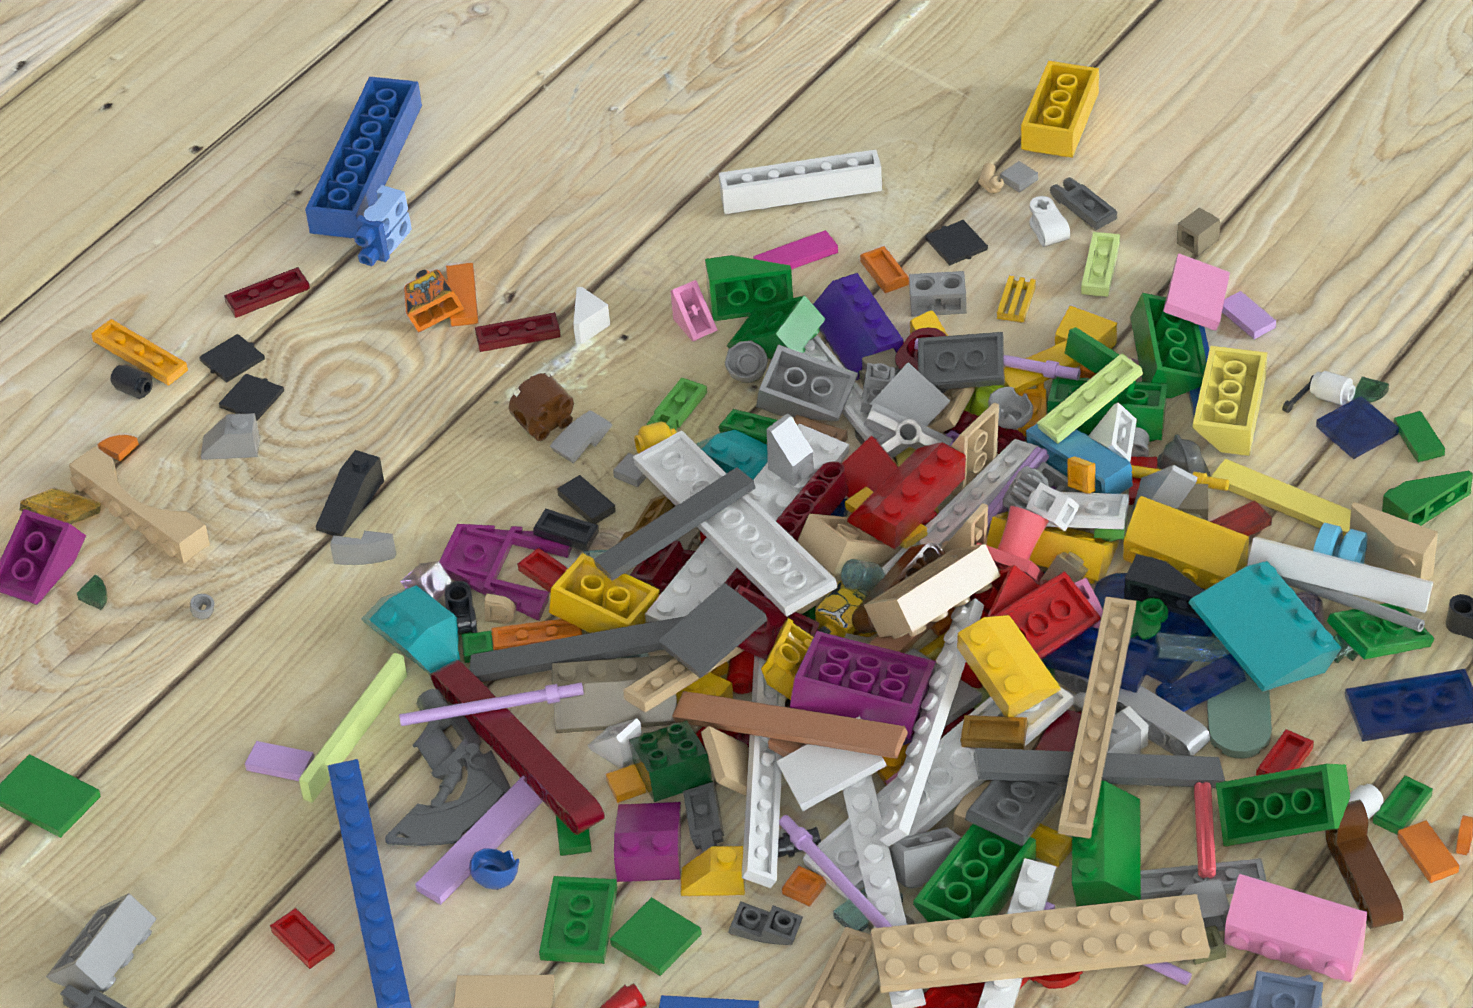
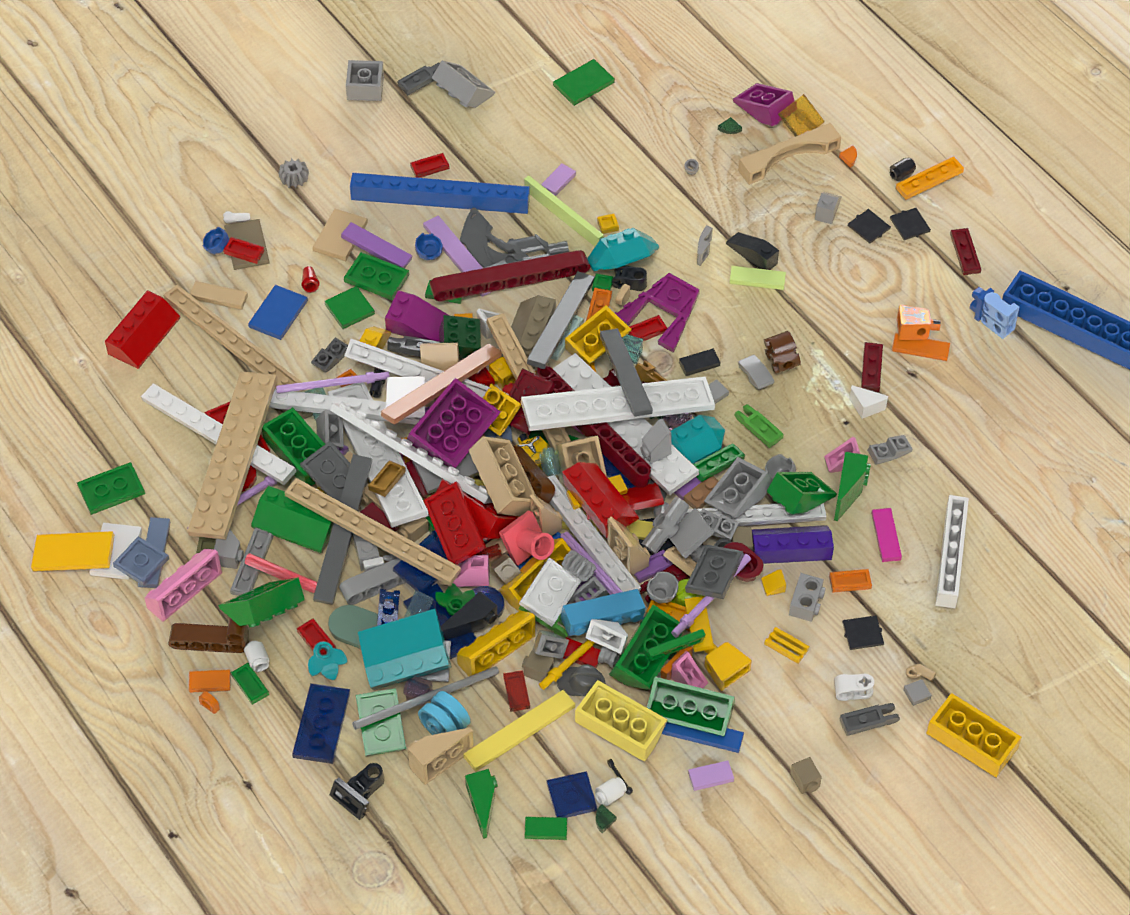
camera: 105 degrees right, 10 degrees up
lavender bar [399,683,584,726] -> none
clear purple brick [400,561,452,601] -> none
black tile [533,508,599,552] -> none
yellow head [634,421,676,454] -> none
dark grey tile [658,583,767,678] -> none
yellow slope [957,615,1061,717] -> none
white brick [1026,482,1080,531] -> none
yellowish green tile [1037,353,1143,444] -> none
light orange tile [1067,456,1095,494] -> none
yellowish green plate [1081,232,1120,297] -> none
bright pink tile [1163,253,1230,331] -> none
white tile [1247,537,1433,613] -> none
none -> teal plate [308,642,347,680]
none -> medium lavender tile [341,222,412,268]
none -> yellow tile [597,214,619,234]
none -> yellowish green tile [729,266,786,290]
none -> light grey slope [867,435,913,465]

